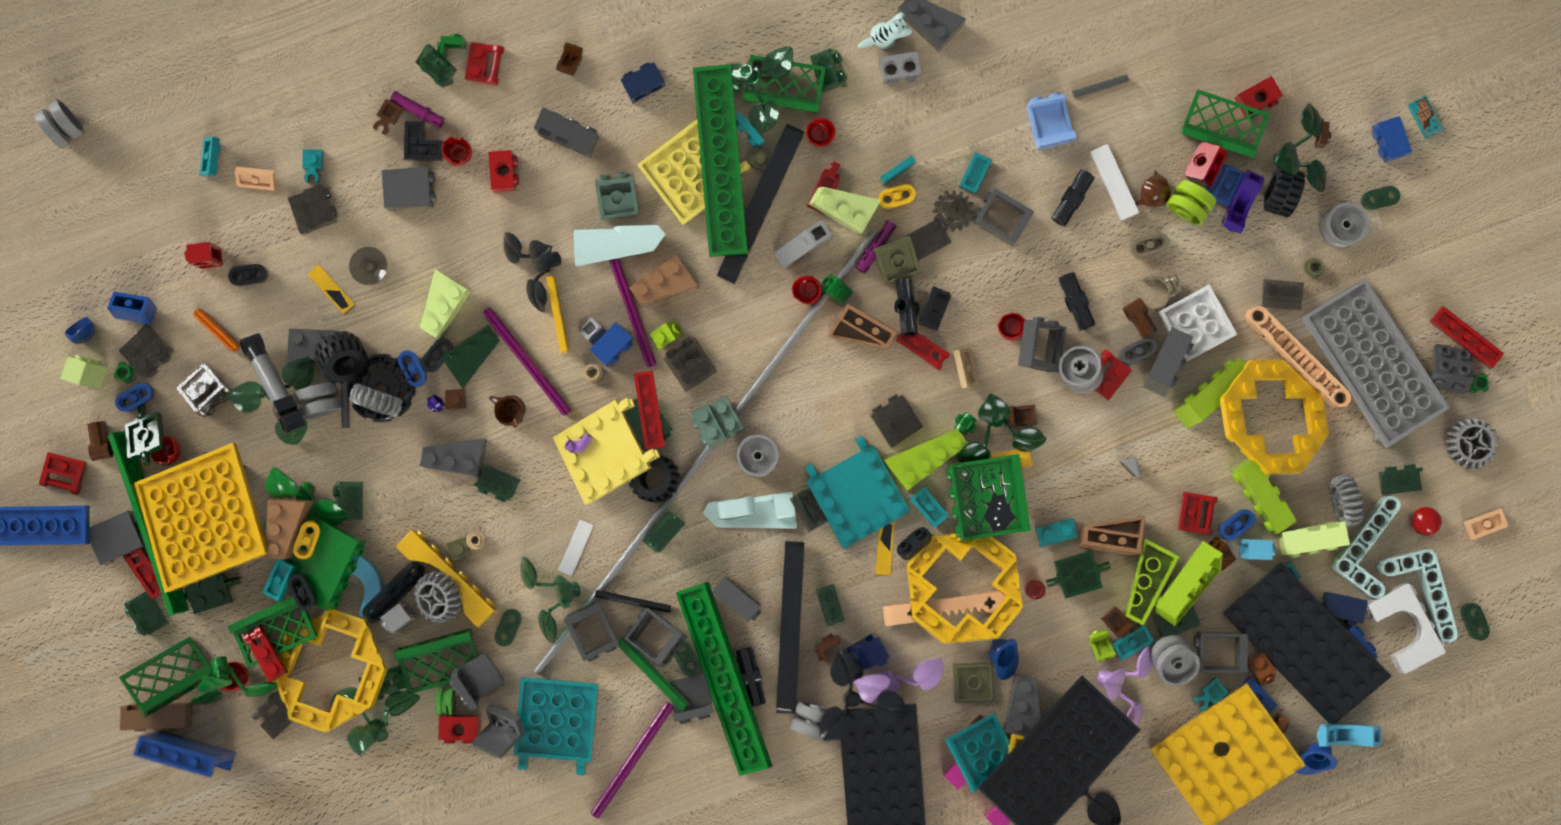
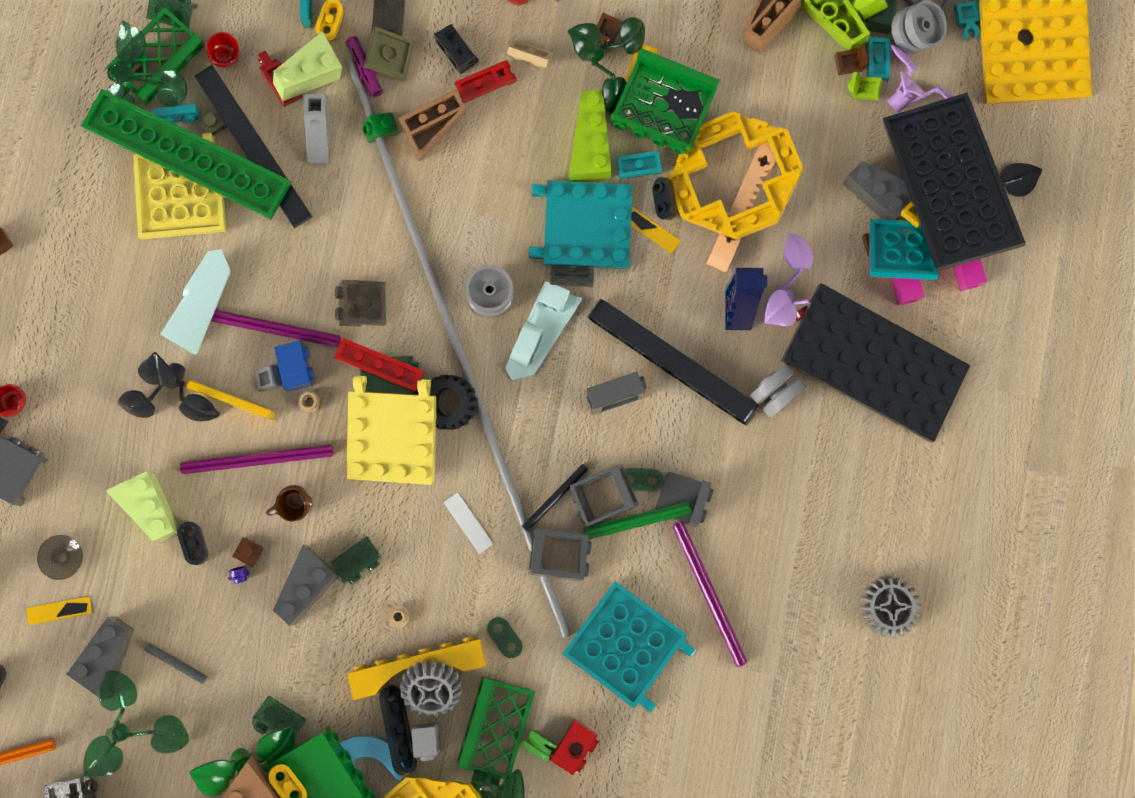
camera: 65 degrees left, 5 degrees down
piece [239,333,305,434] -> none
light grey wheel [293,382,342,420] -> none
black tyre [314,332,368,384] -> none
black plate [347,354,416,422] -> none
light grey gear [349,384,403,417] -> none
blue plate [398,350,427,387] -> none
dark green wing [440,325,500,388] -> none
olive plate [446,537,471,562] -> none
dark grey bracket [450,653,505,711] -> none
dark grey bracket [472,704,525,758] -> none
red brick [488,150,519,193] -> none
clear green plant [520,556,581,643] -> none
dark grey wedge [534,107,600,158] -> none
medium lavender arm [565,433,593,453] -> none
sand green plate [595,172,639,220] -> none
dark blue brick [620,62,666,104] -> none
medium nougat wedge [629,255,699,306] -> none
clear green panel [642,511,685,553] -> none
lime bracket [650,320,684,350] -> none
green plate [676,581,773,776] -> none
sand green plate [690,396,745,448] -> none
black piece [736,646,766,707] -> none
red hair [791,275,822,304] -> none
reddish brown bracket [815,633,841,663] -> none
clear green bracket [816,584,844,627] -> none
black plant [820,651,909,740] -> none
clear smoke plate [870,394,923,448] -> none
black piece [894,278,920,337] -> none
green gear [953,412,978,436] -> none
olive tile [953,662,994,703] -> none
blue piece [988,639,1019,680] -> none
clear red wheel [1024,580,1046,600] -> none
teal plate [1035,518,1078,547] -> none
dark green plate [1046,550,1111,599] -> none

